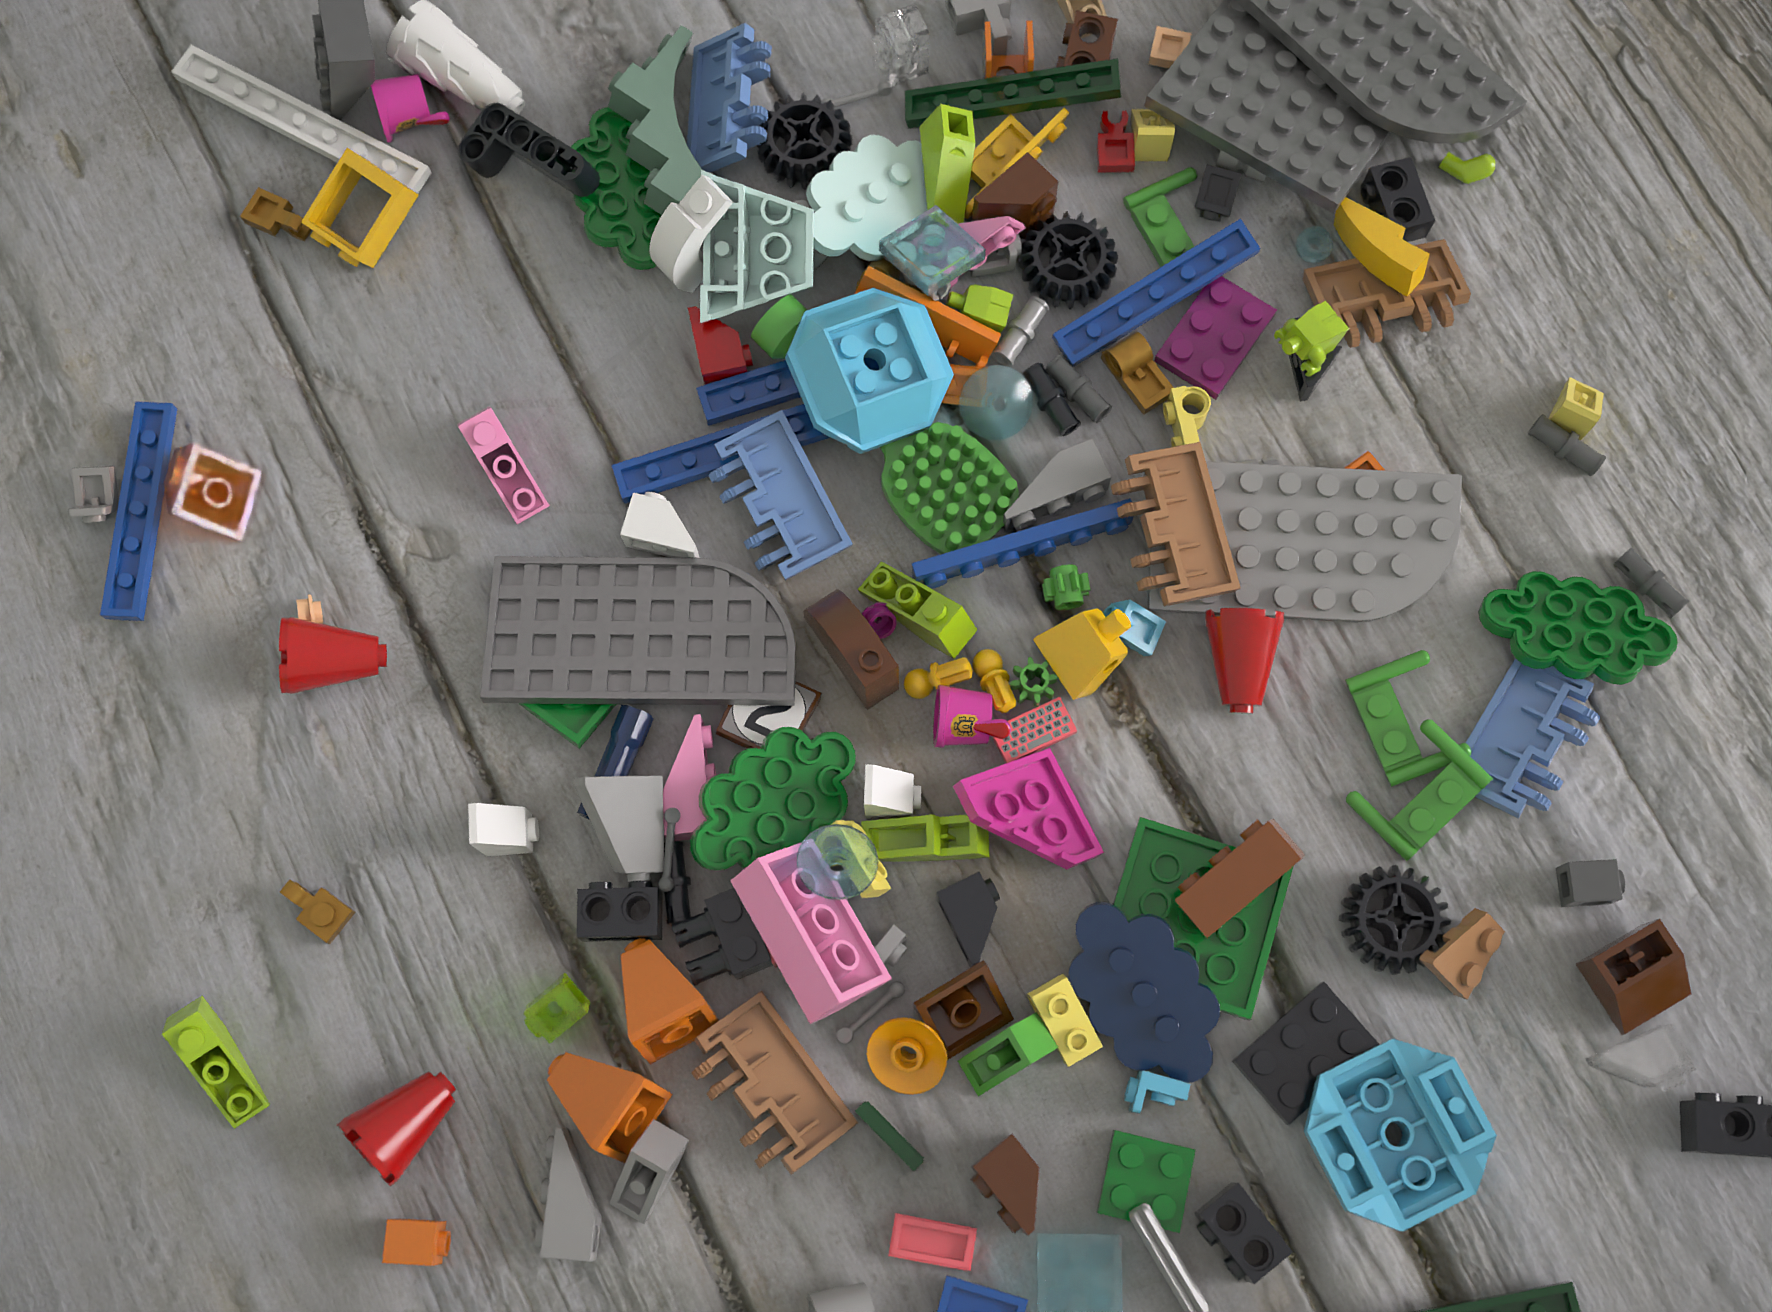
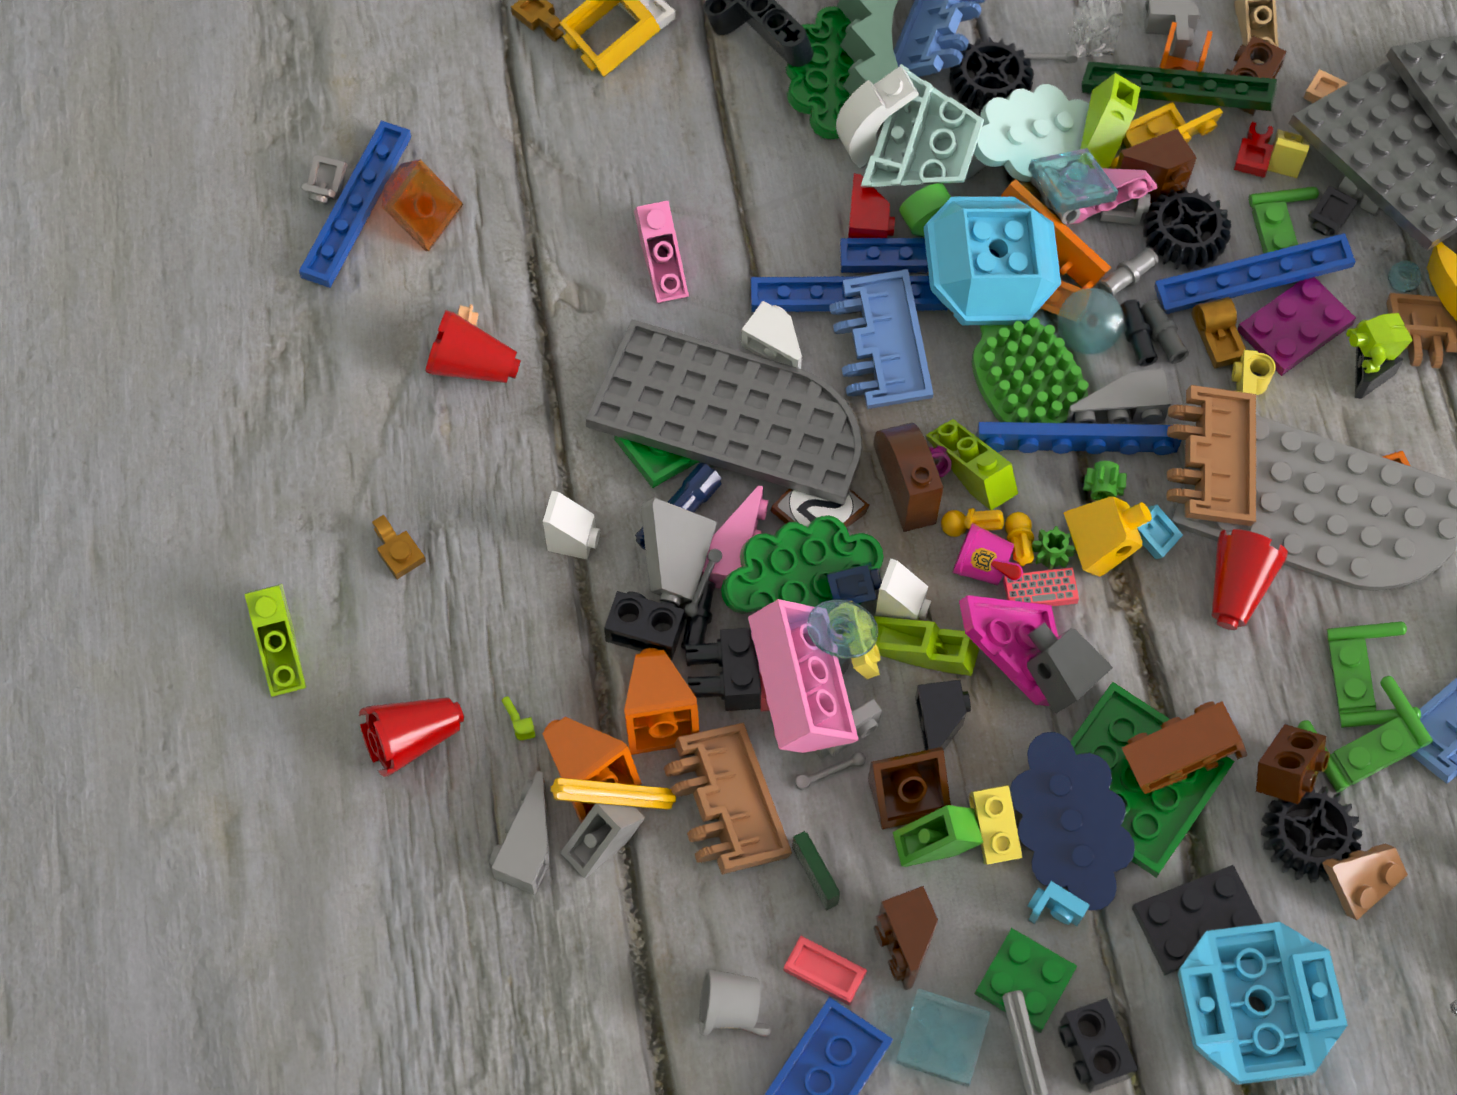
camera: 15 degrees right, 10 degrees down
orange brick [382,1218,451,1266] -> none
clear neon green brick [523,972,591,1044] -> none
light orange dish [867,1017,947,1095] -> none
lime piece [946,284,1013,333] -> none
none -> lime hand [501,696,536,741]
none -> yellow axle [550,778,676,810]
none -> dark blue bracket [827,562,882,608]
none -> dark grey torso [1027,622,1113,713]
none -> reddish brown brick [1256,724,1330,804]

